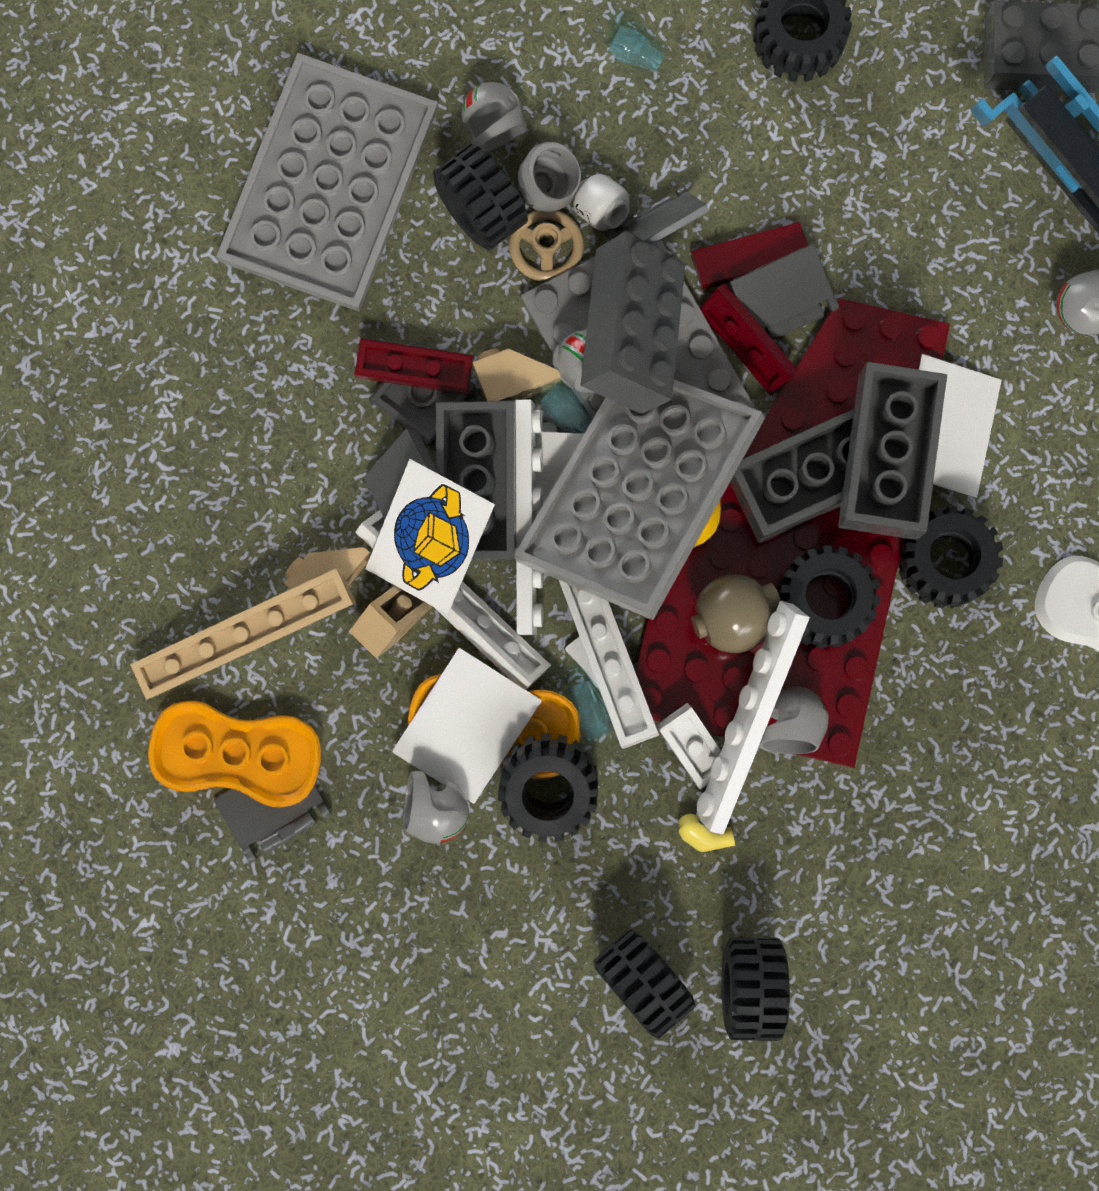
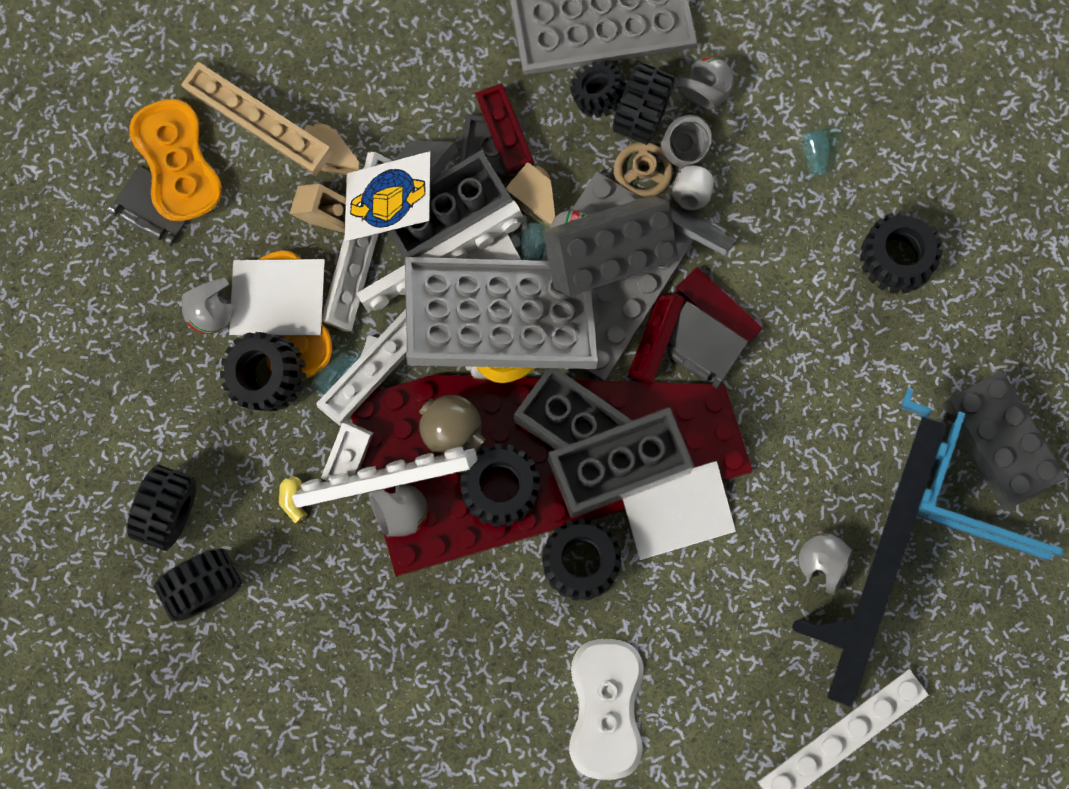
camera: 60 degrees right, 5 degrees down
none -> black tyre [570,60,627,118]

